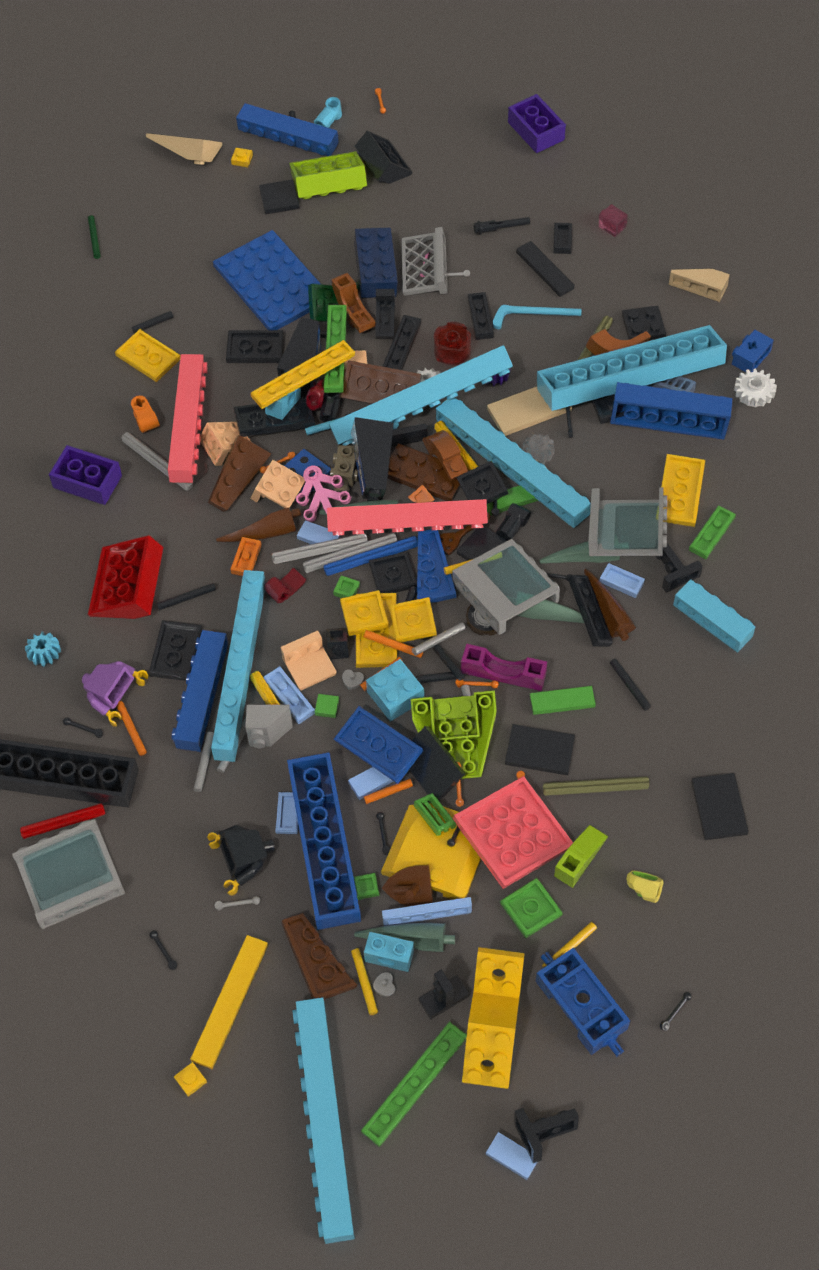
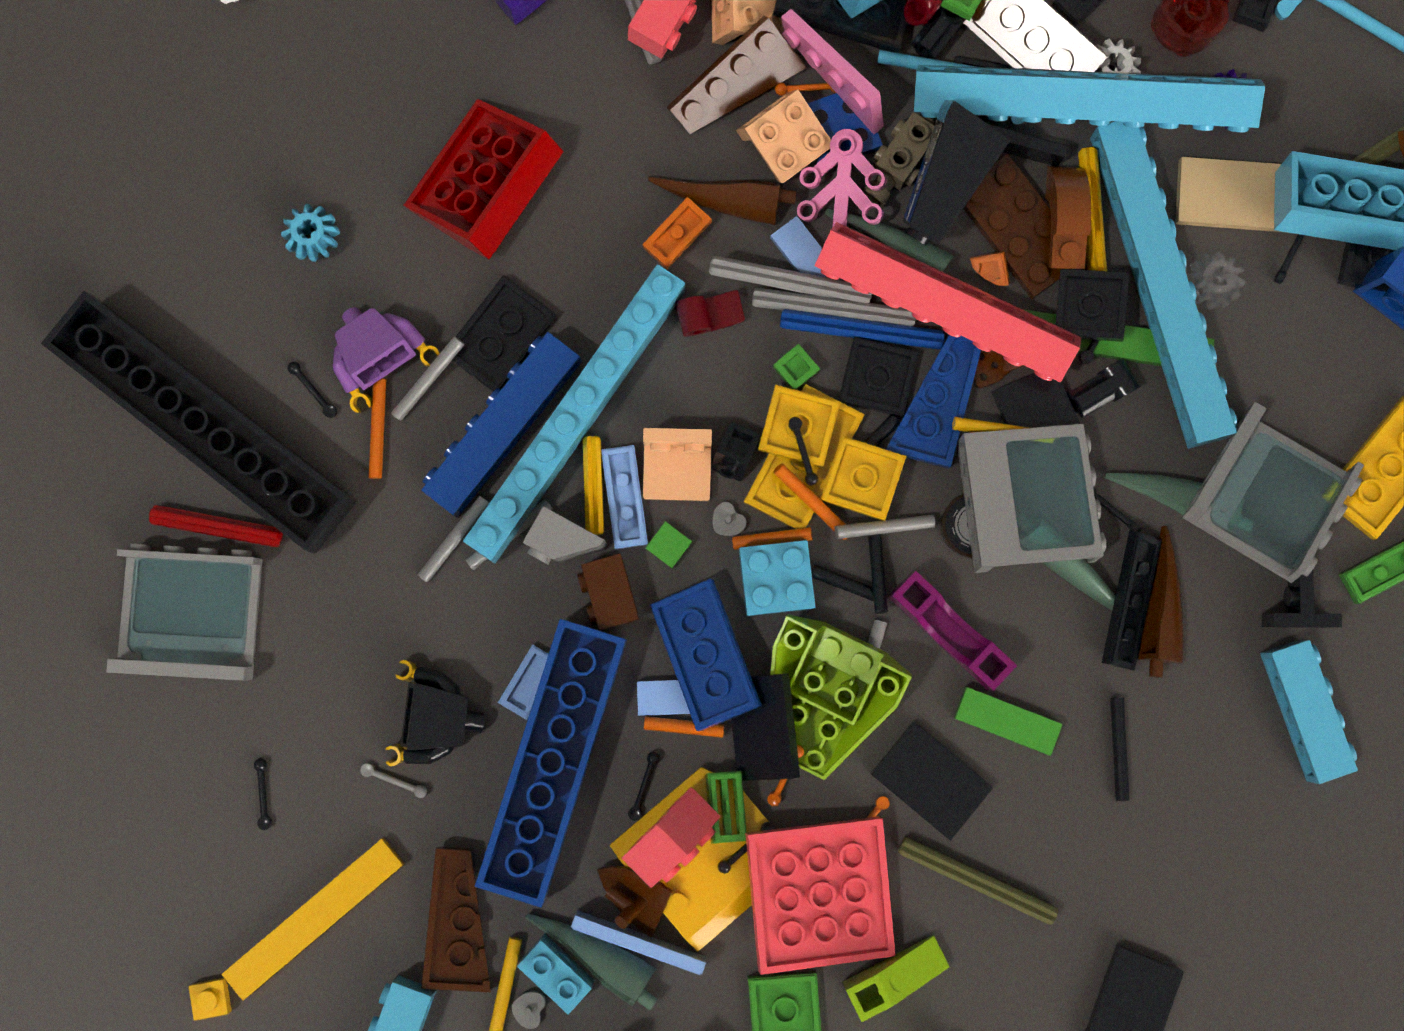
camera: 25 degrees right, 25 degrees up
black bar [156,583,216,611] -> none
bright green tile [354,873,379,900] -> none
orange hinge [455,679,499,688] -> none
light blue tile [600,563,645,598] -> none
none -> light grey bar [391,336,465,421]
none -> reddish brown brick [577,554,640,631]
none -> coral brick [622,787,721,888]
none -> bright pink wing [781,9,884,134]
none -> black hinge [788,417,818,486]

